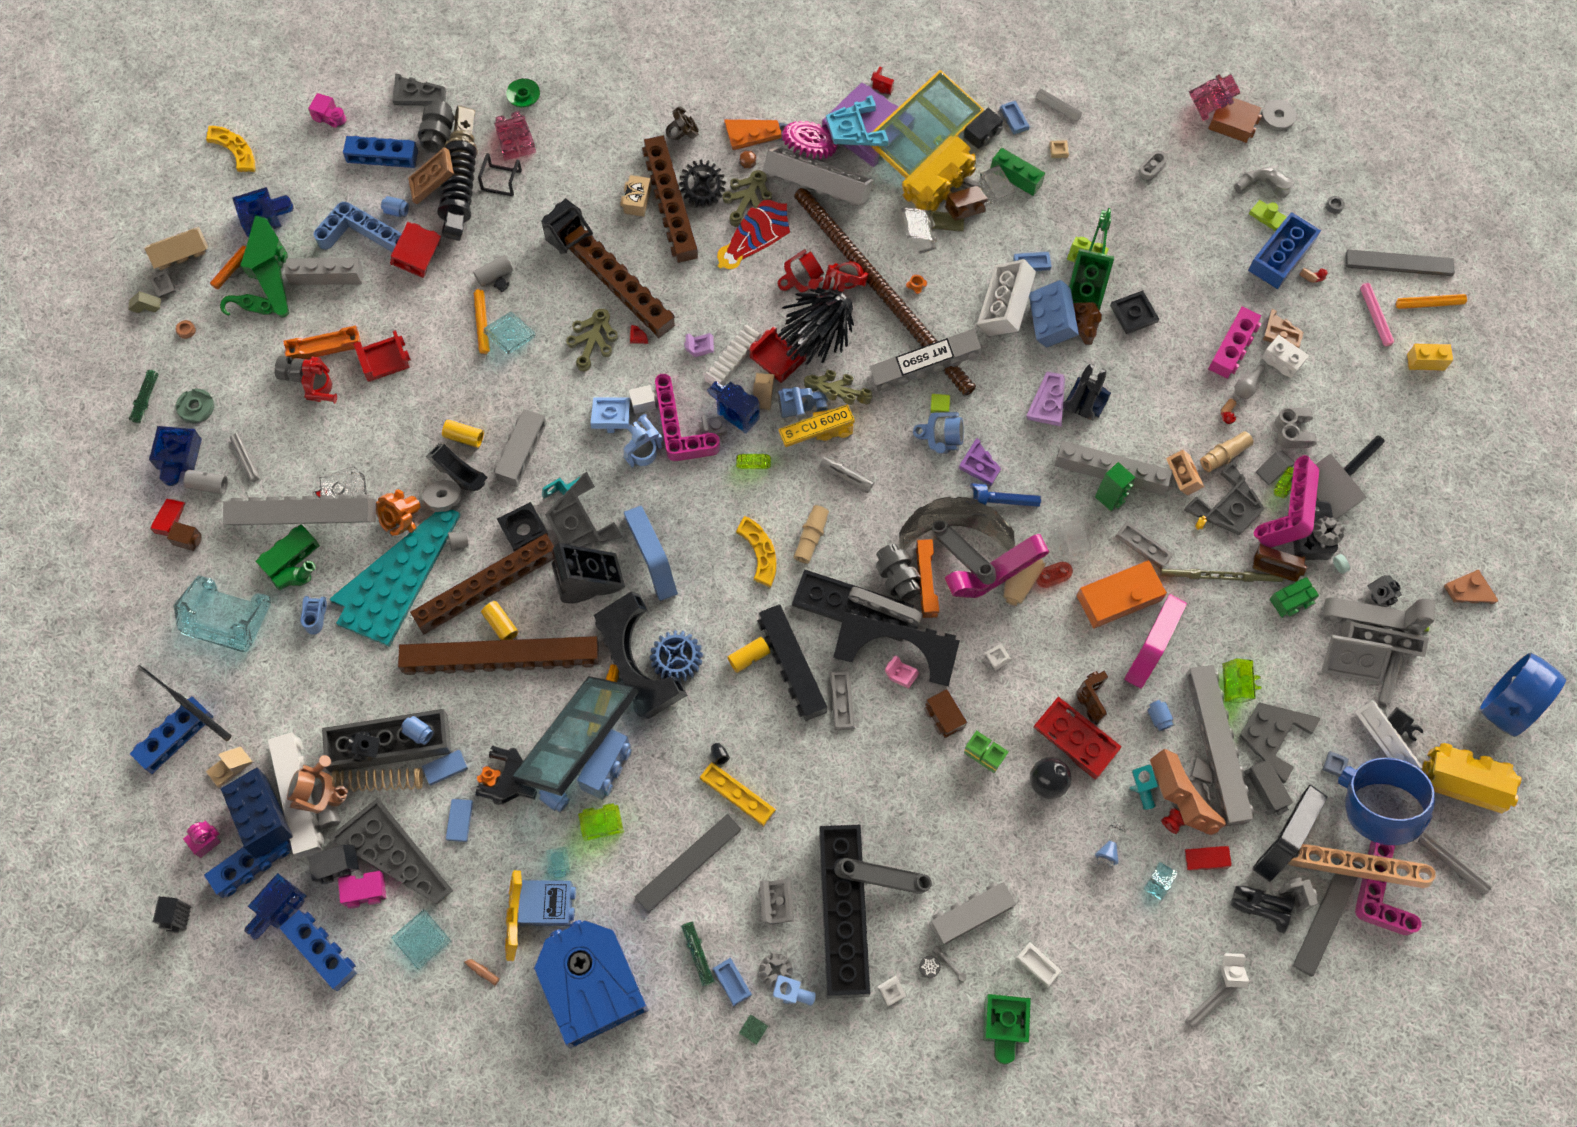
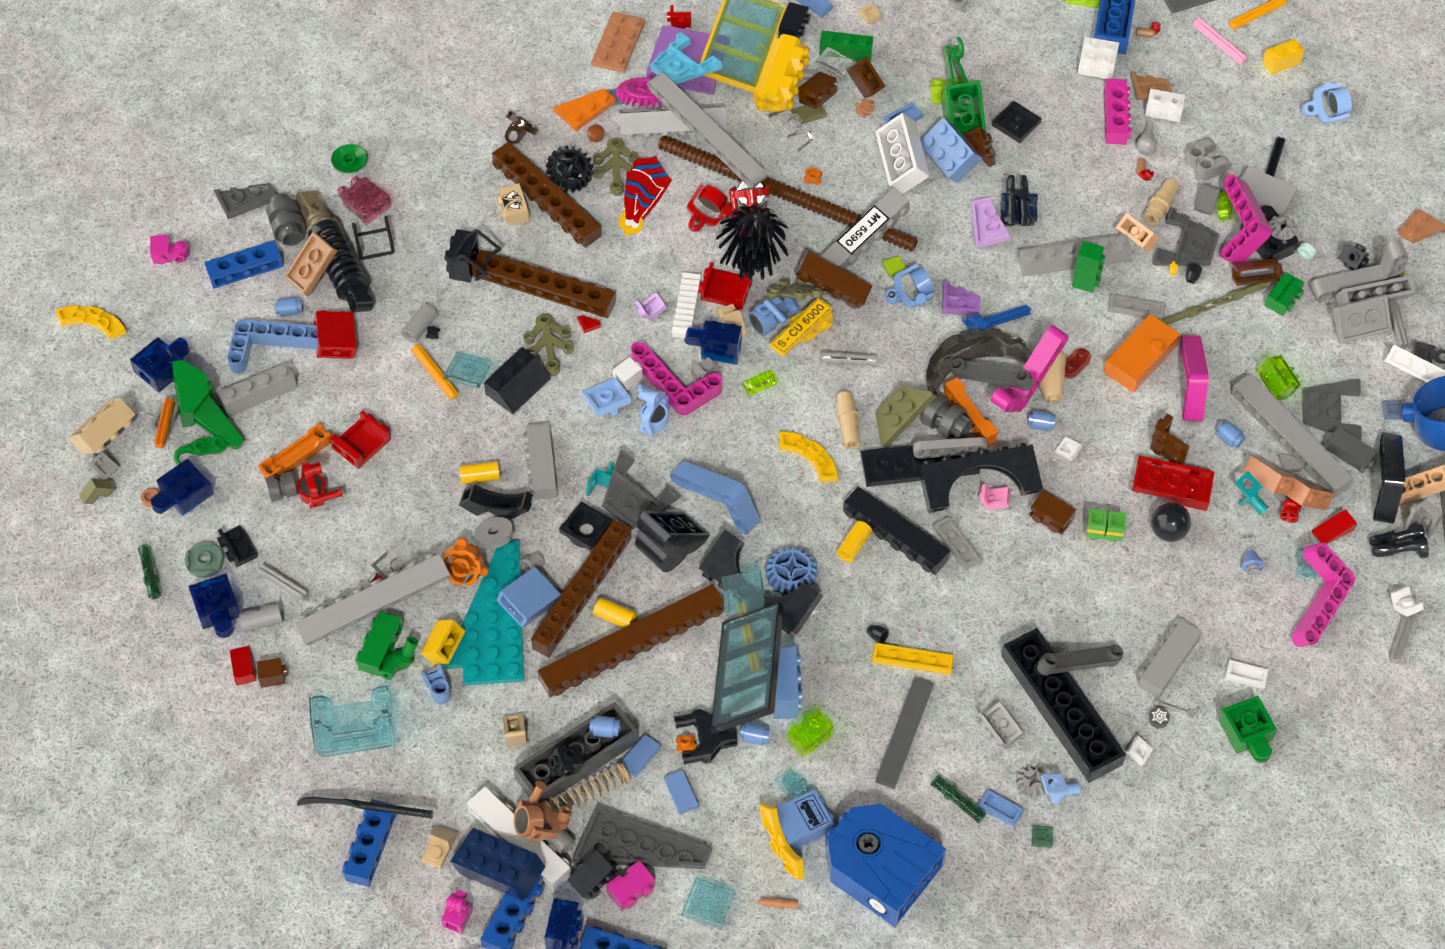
camera: 25 degrees left, 10 degrees down
none -> clear blue brick [150,458,214,516]
none -> black bracket [217,525,258,568]
none -> yellow brick [420,620,465,664]
none -> black slope [484,347,551,414]
none -> medium blue brick [496,567,561,629]
none -> tan slope [502,713,527,747]
none -> nougat plate [591,12,645,73]
none -> light grey beam [647,72,767,189]
none -> clear light blue tile [721,570,766,616]
none -> reddish brown brick [794,251,872,309]
none -> reddish brown brick [846,57,885,98]
none -> nougat piece [855,99,875,119]
none -> olive wing [876,385,937,448]
none -> medium blue brick [1028,410,1056,431]
none -> white brick [1078,37,1119,79]
none -> black hose [1186,264,1203,284]
none -> dark pink beam [1292,543,1355,647]
none -> light blue piece [1301,82,1352,124]

